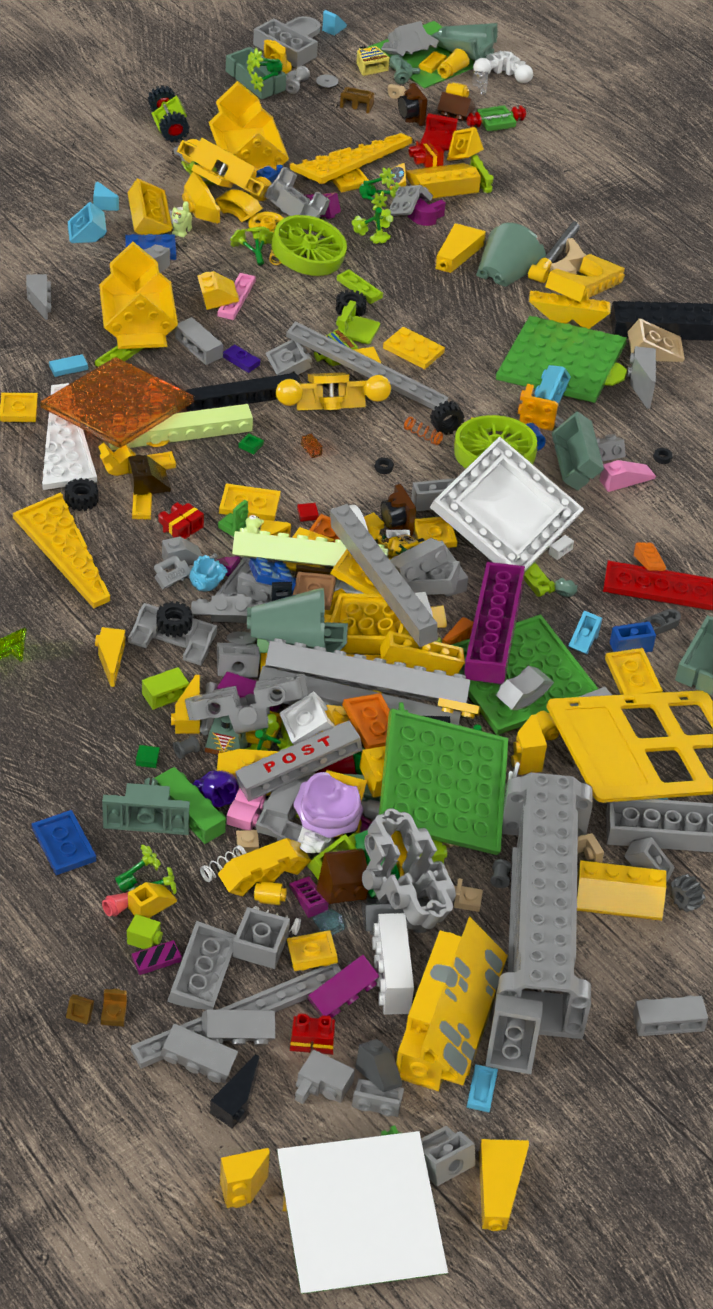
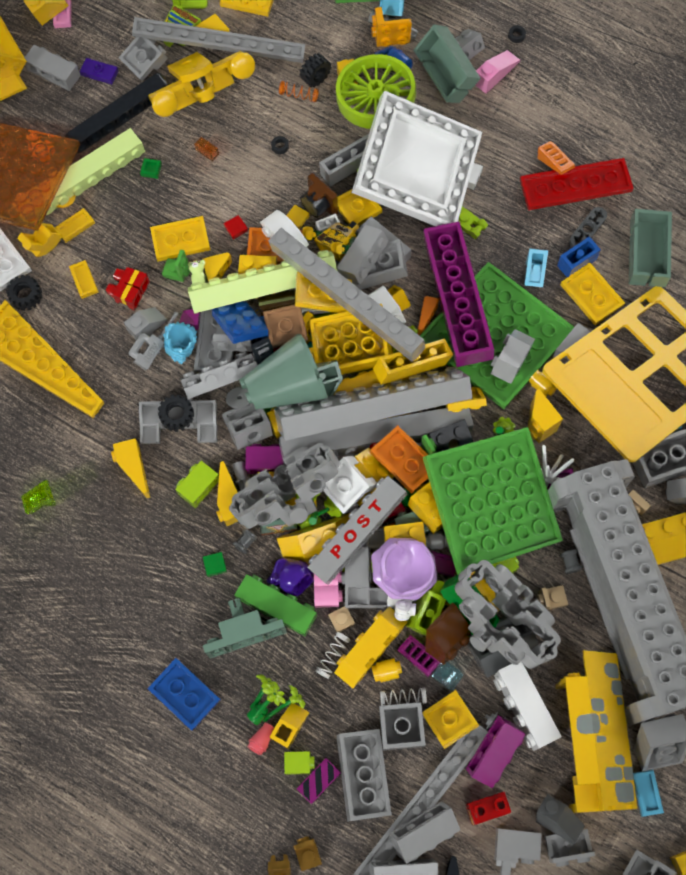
camera: 15 degrees left, 25 degrees up
dark brown slope [128,455,171,495] -> none
sand green plate [555,578,578,597] -> none

